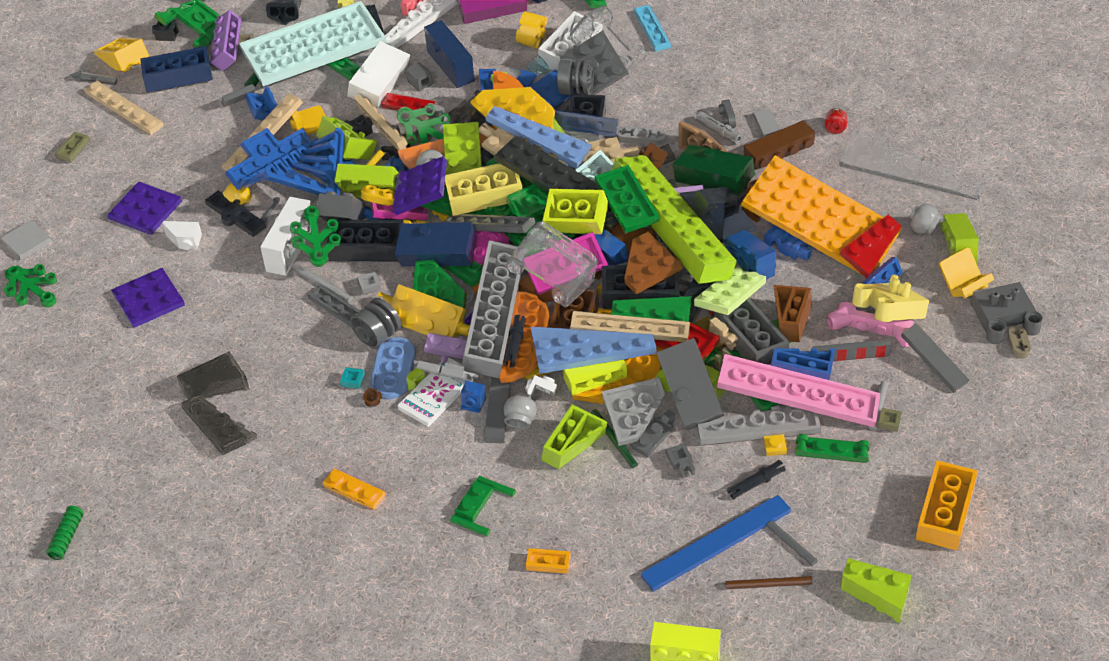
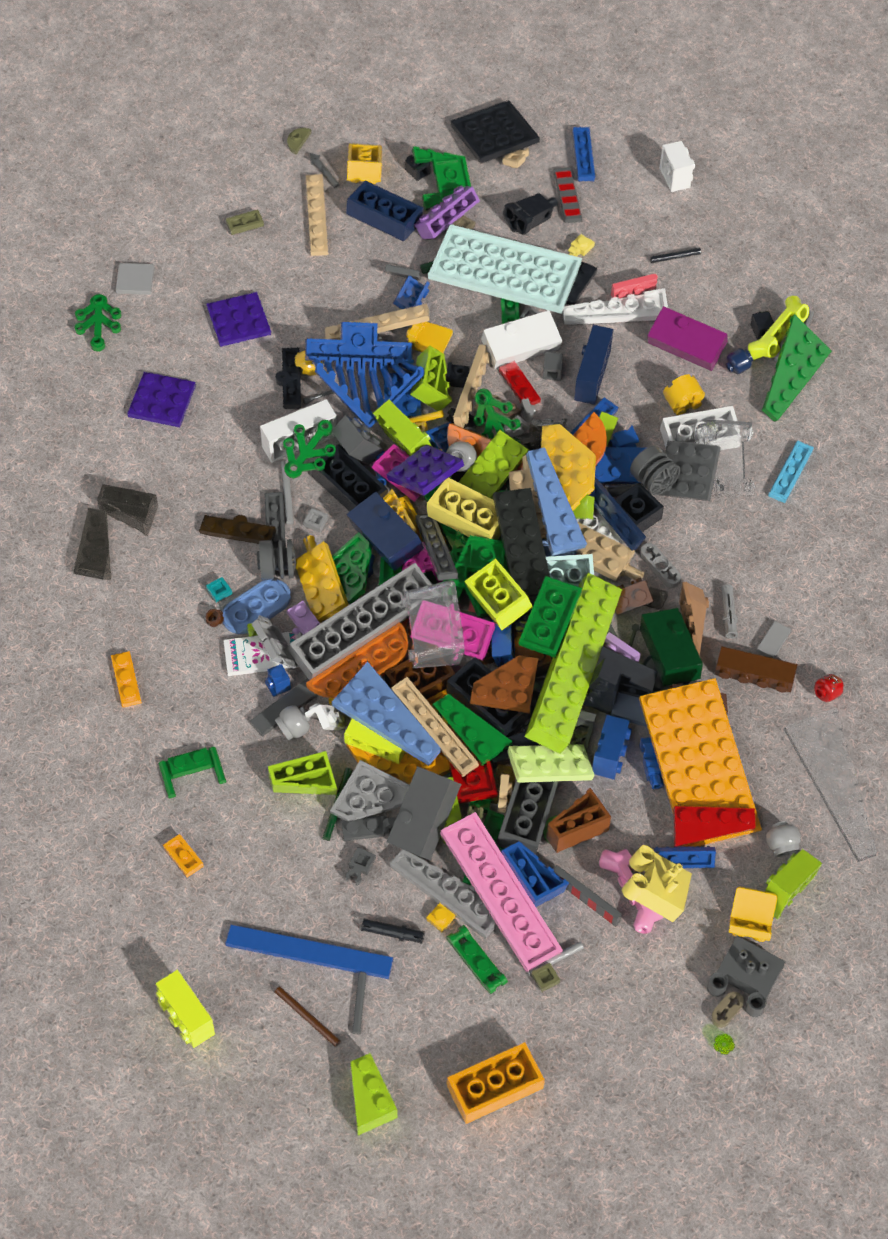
camera: 40 degrees right, 10 degrees up
white slope [163,221,202,250] -> none
yellow plate [361,185,395,206] -> none
black pin [503,315,526,368] -> none
clear light blue tile [526,54,549,75] -> none
dark grey plate [719,99,736,128] -> none
dark grey tile [901,323,970,393] -> none
none -> dark brown hinge [199,515,276,544]
none -> olive plate [287,128,311,155]
none -> clear neon green plate [713,1034,735,1055]

